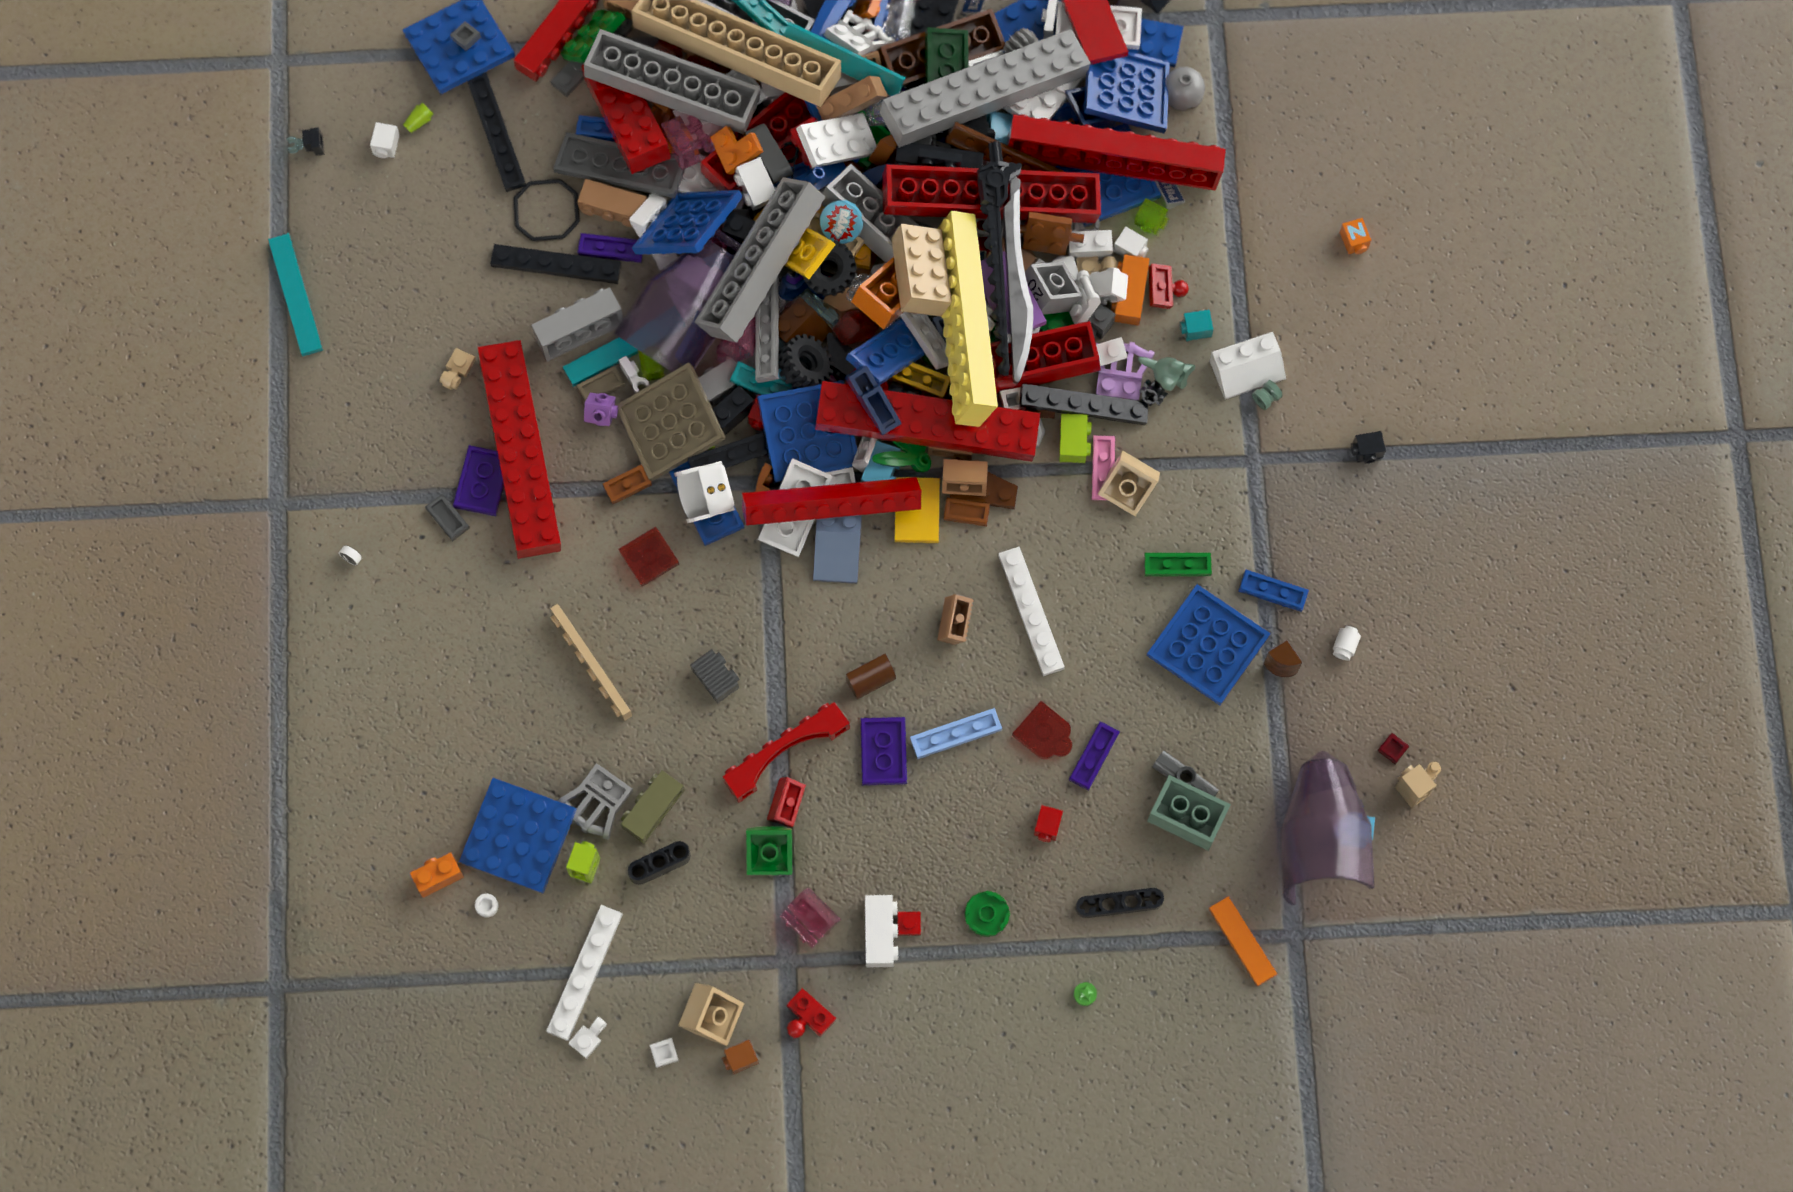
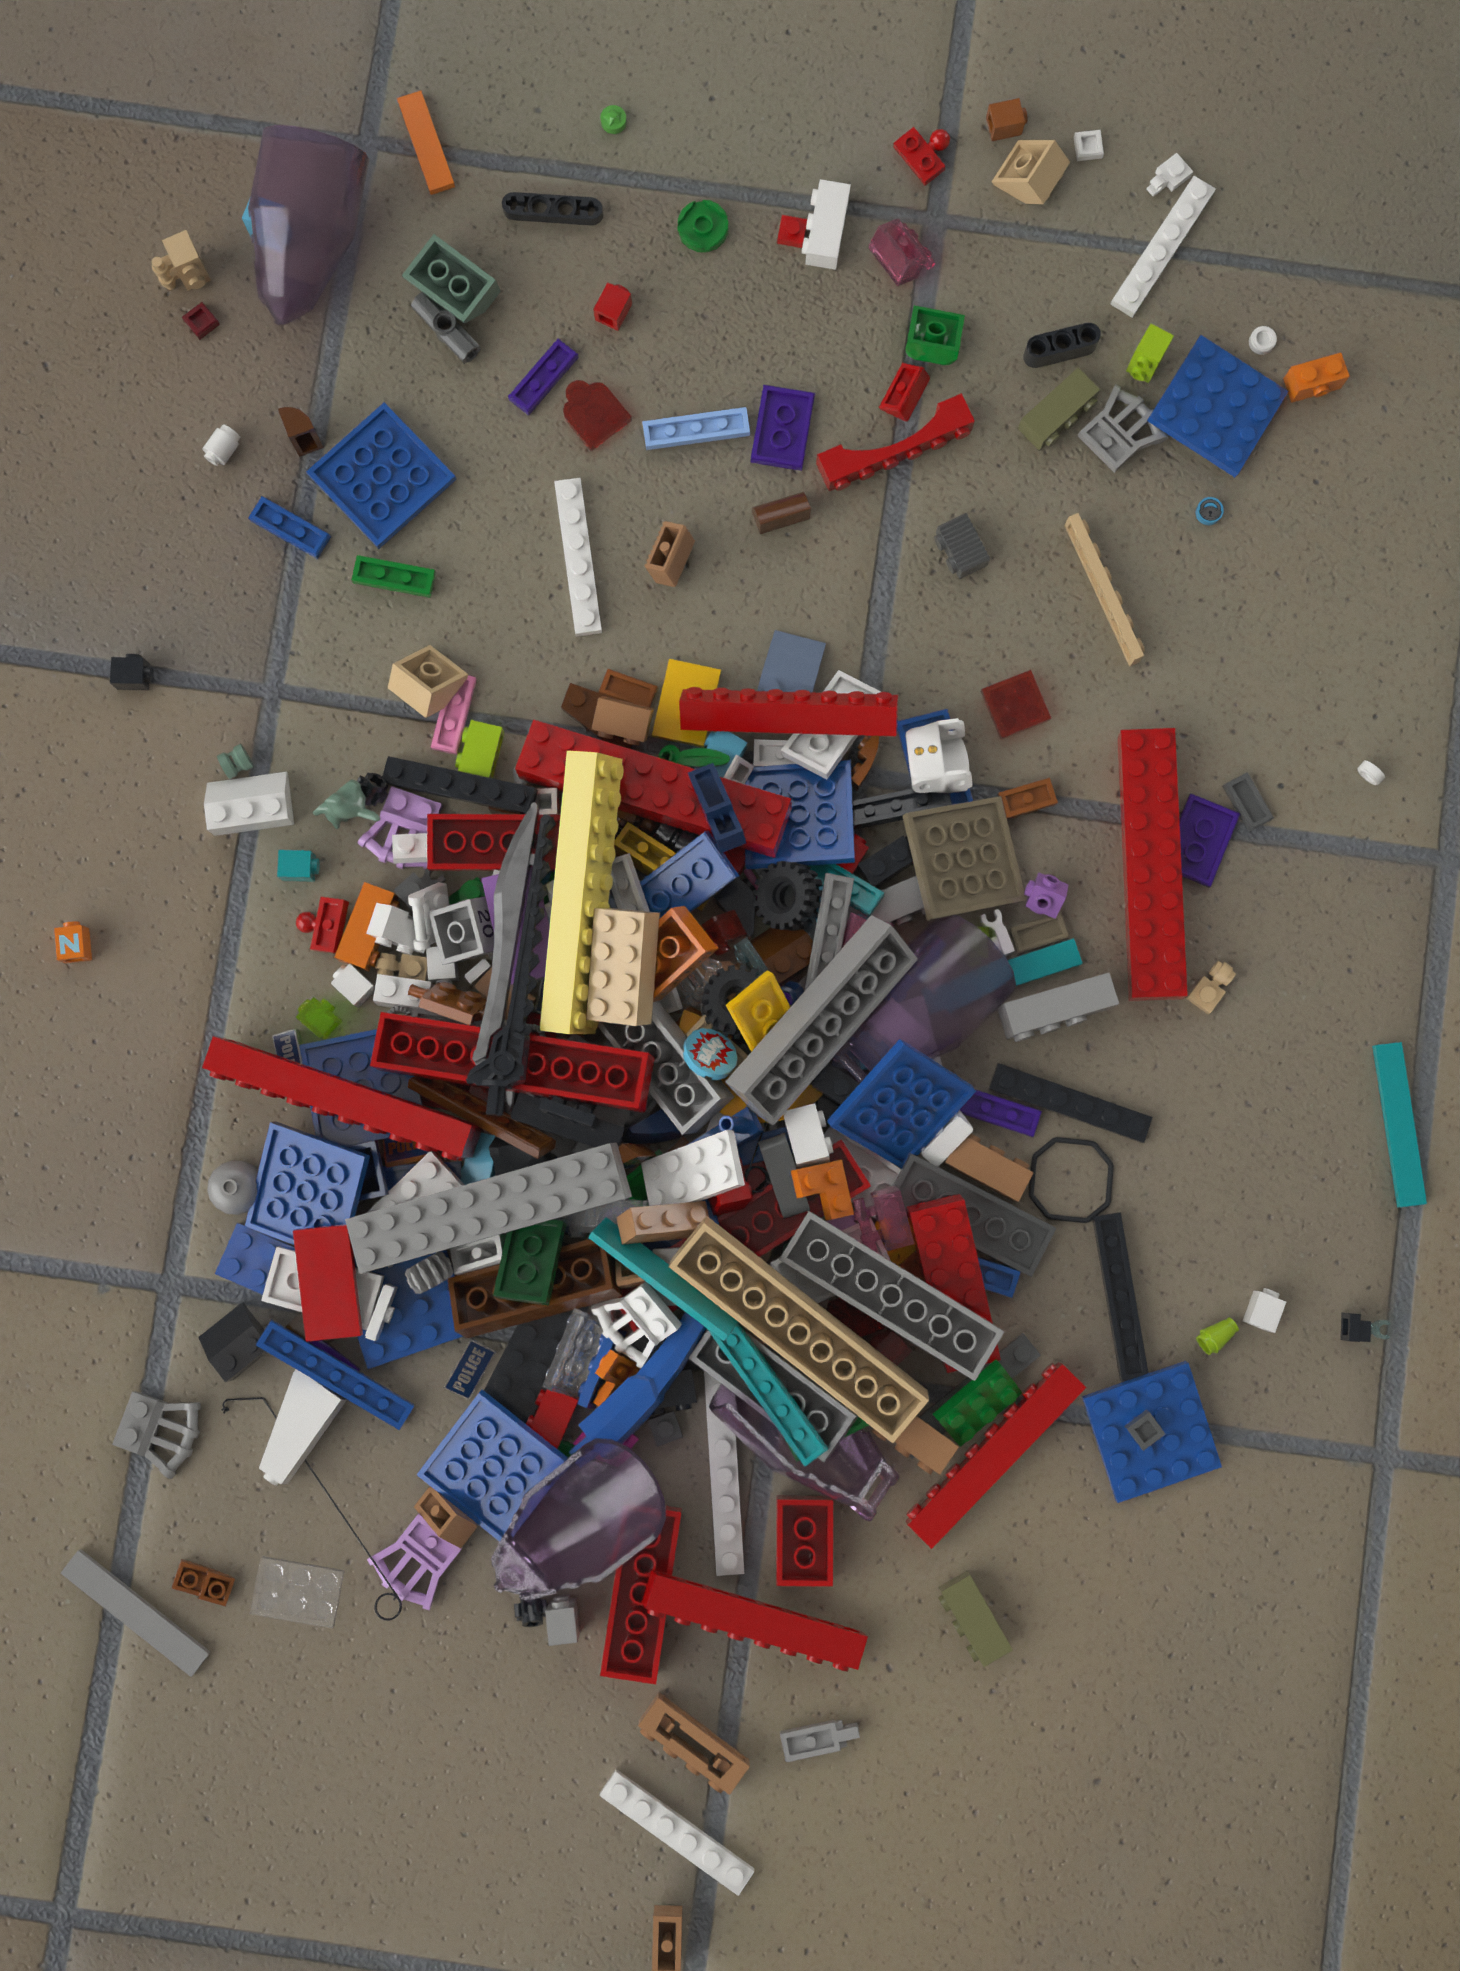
camera: 170 degrees left, 10 degrees up
none -> tile [1195,497,1224,525]

